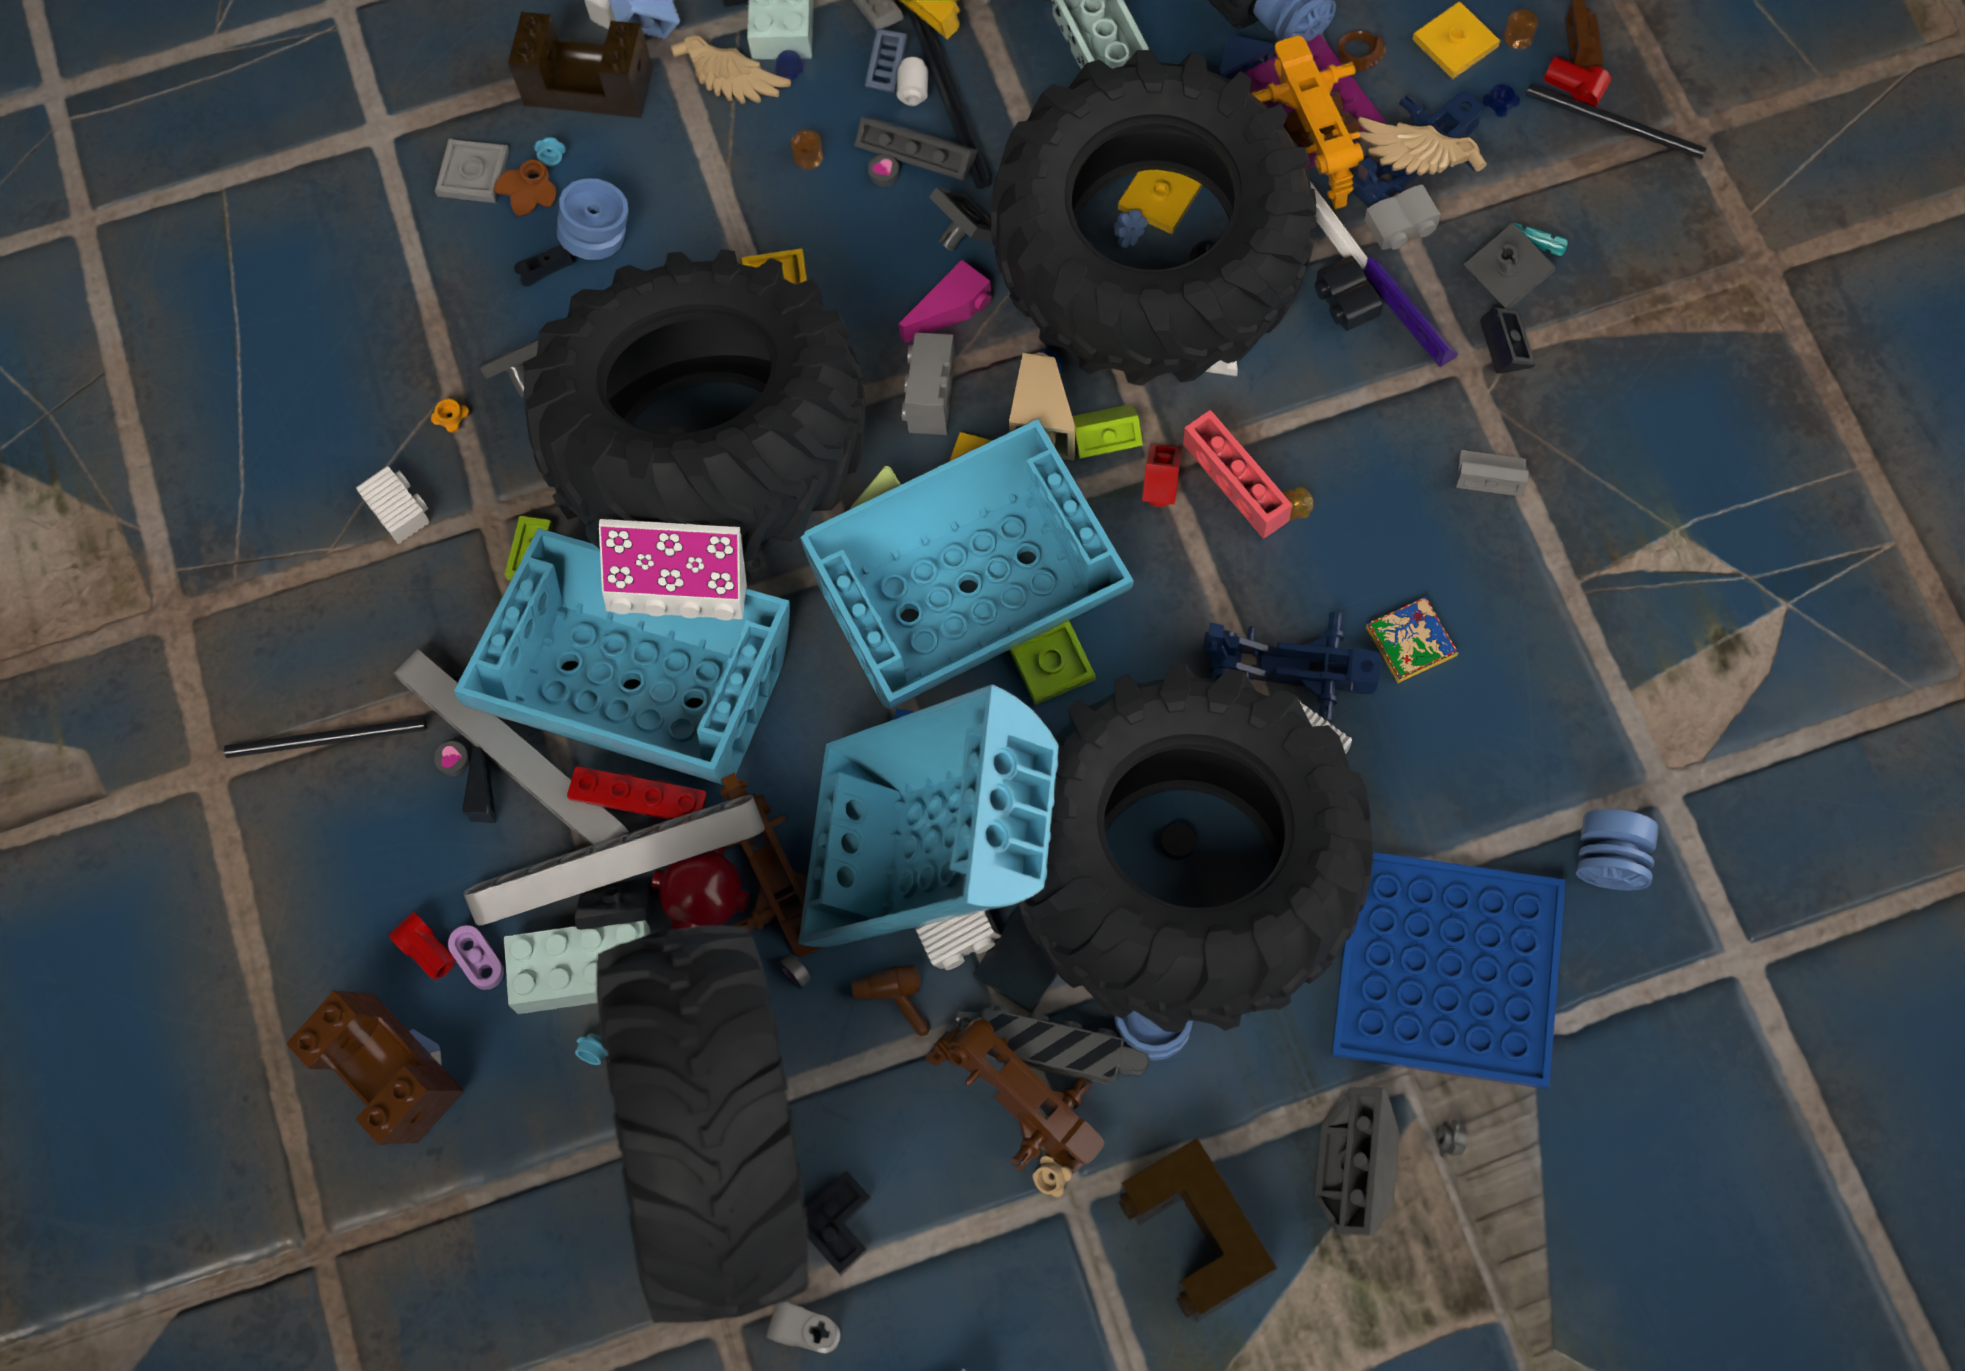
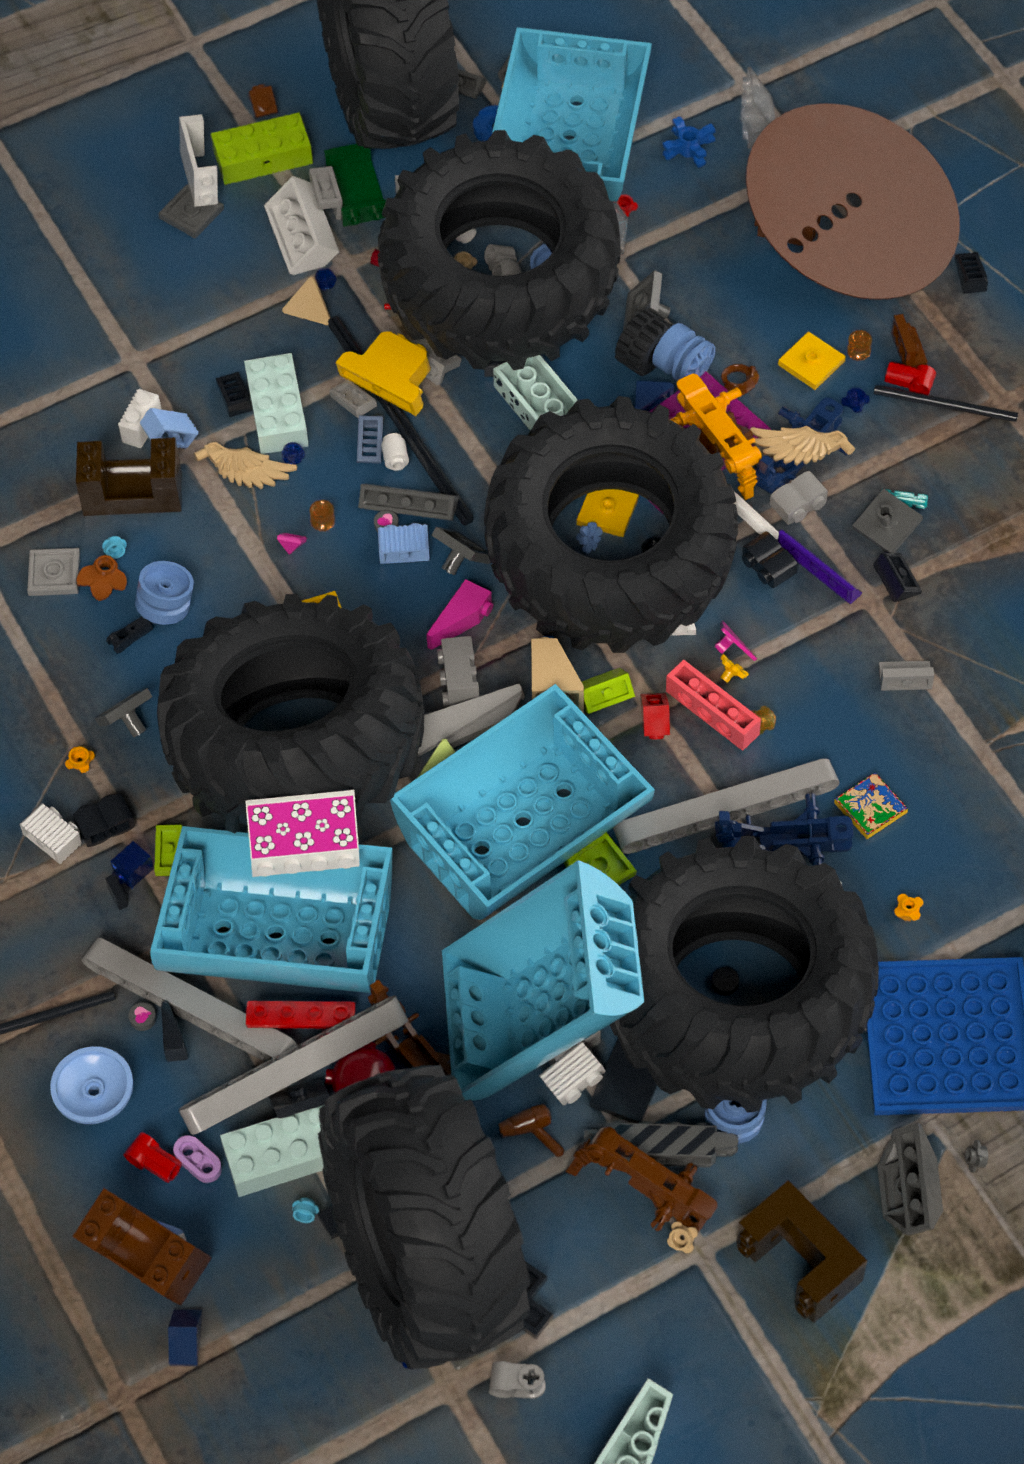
camera: 15 degrees left, 10 degrees down
none -> light blue dish [50,1047,133,1124]
none -> black brick [73,794,135,847]
none -> black tile [105,874,128,911]
none -> clear blue brick [110,841,154,889]
none -> dark blue slope [168,1309,202,1366]
none -> dark pink slope [277,533,307,555]
none -> light blue brick [378,523,430,564]
none -> light grey wedge [417,684,525,758]
none -> light grey beam [613,759,839,854]
none -> dark pink piece [715,621,757,661]
none -> yellow plant [720,654,749,683]
none -> light orange plate [894,894,923,921]

